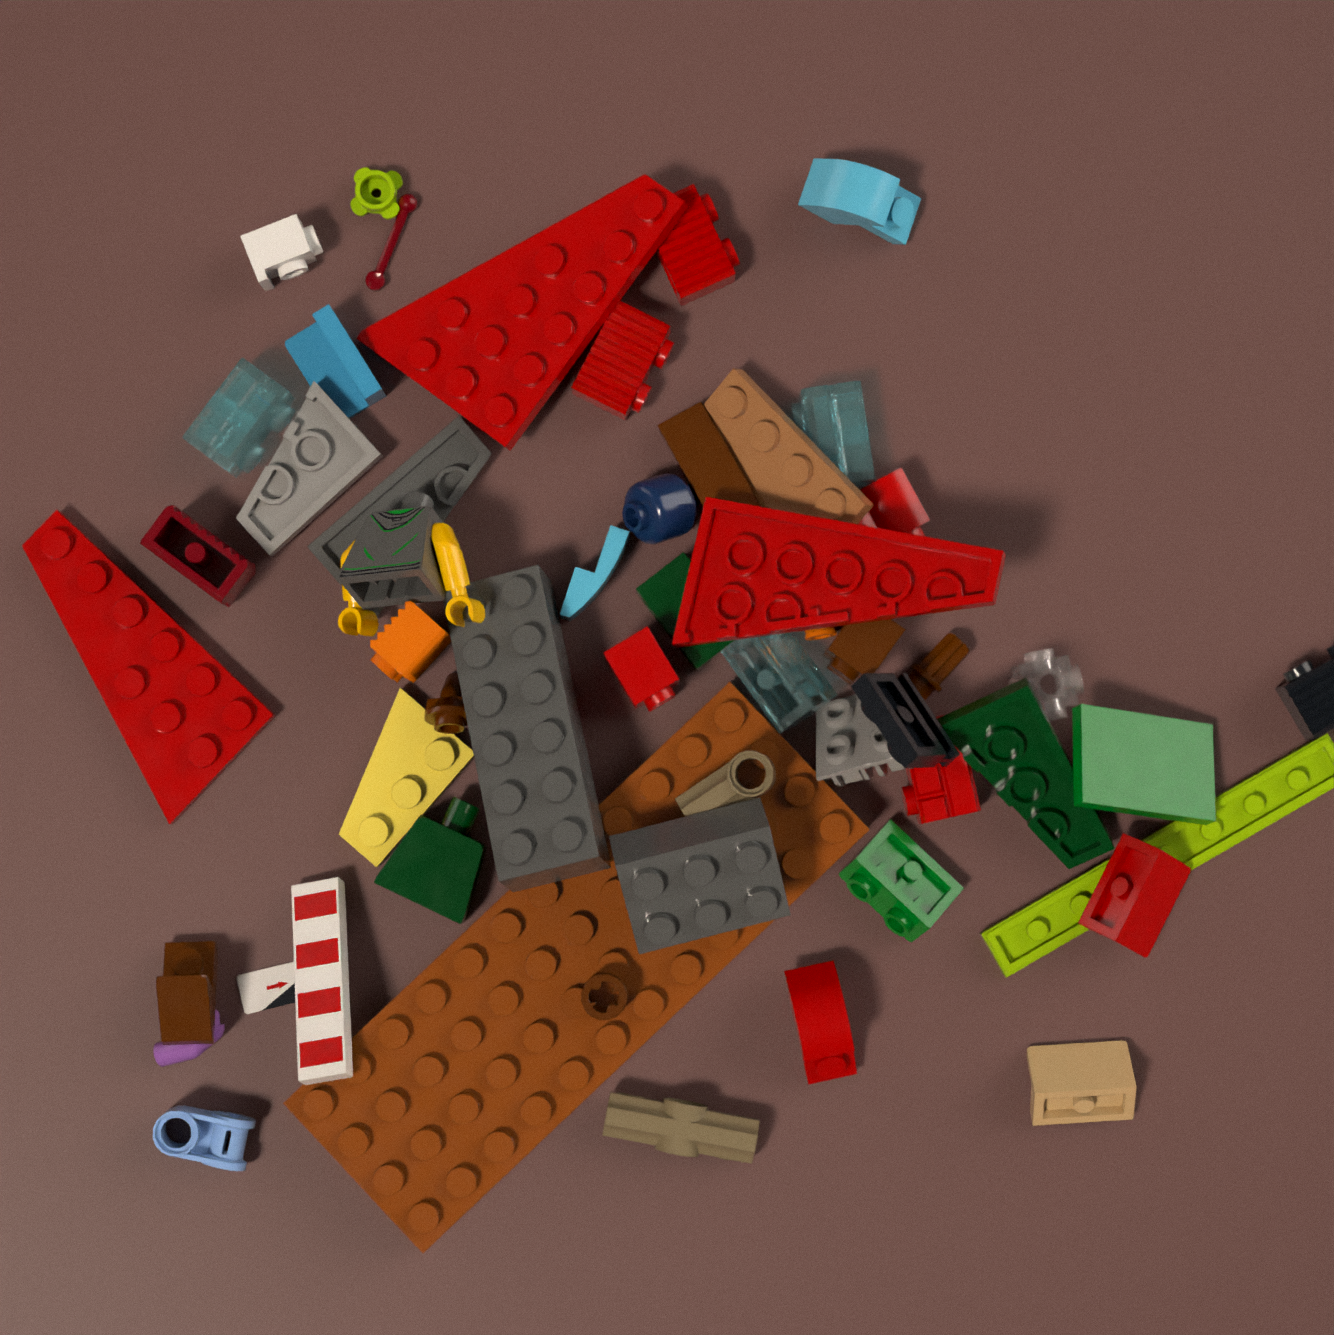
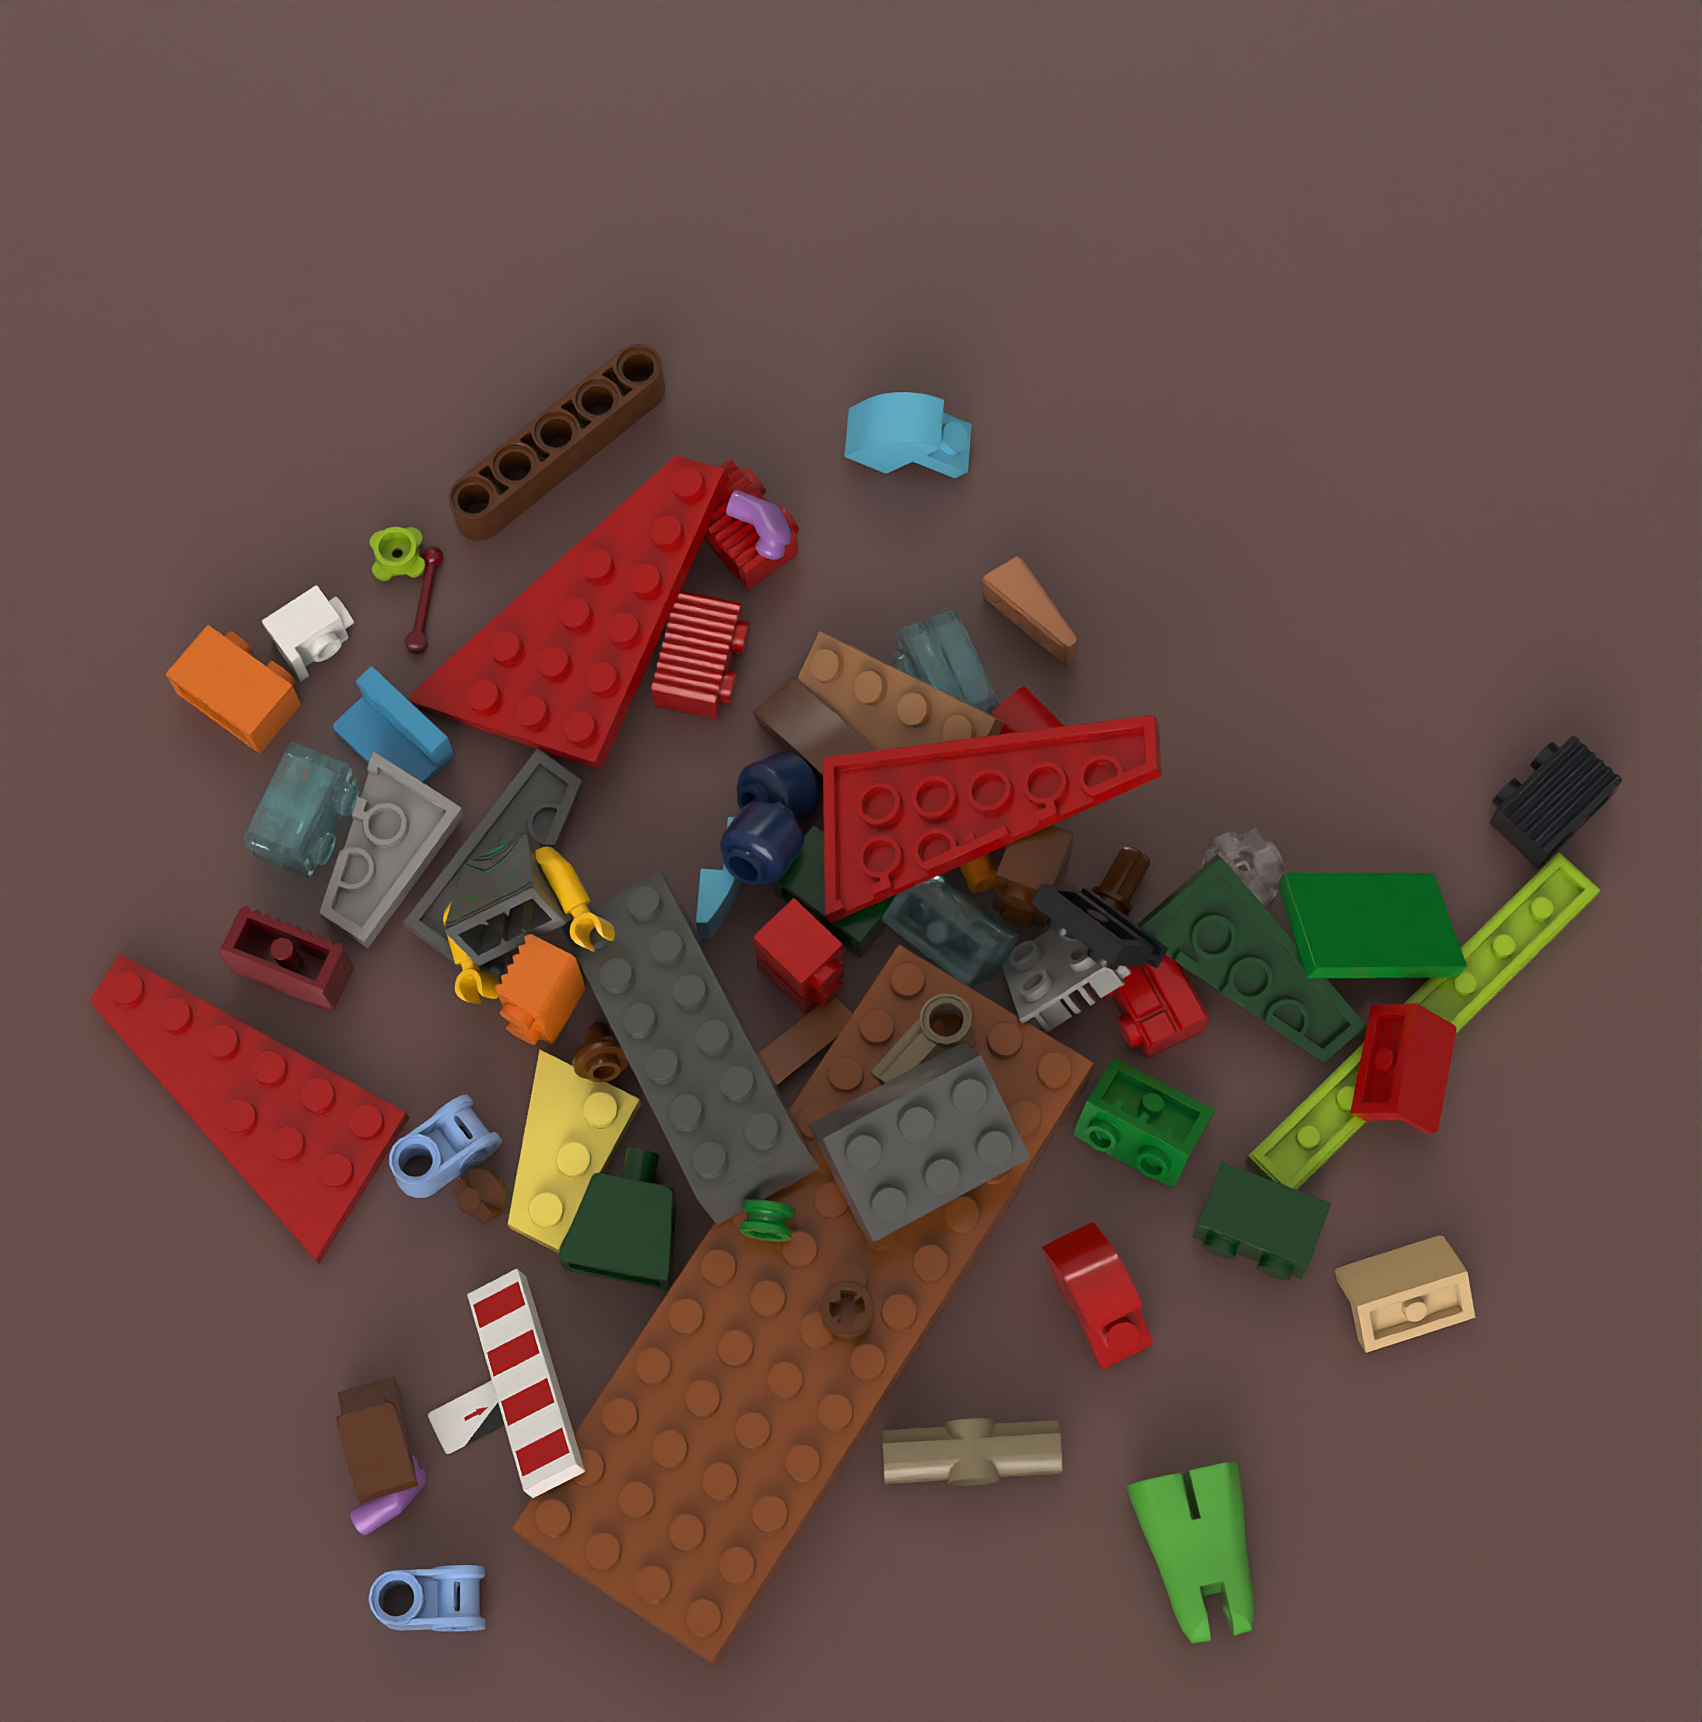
camera: 10 degrees left, 15 degrees down
none -> orange brick [166,625,302,754]
none -> light blue piece [389,1094,502,1198]
none -> reddish brown beam [449,344,665,541]
none -> reddish brown plate [451,1166,508,1223]
none -> dark blue head [720,801,804,885]
none -> medium lavender arm [726,490,792,560]
none -> green bush [739,1200,795,1242]
none -> nougat sticker [759,997,853,1085]
none -> nougat slope [982,556,1078,667]
none -> bright green piece [1126,1461,1255,1644]
none -> dark green brick [1193,1161,1331,1281]

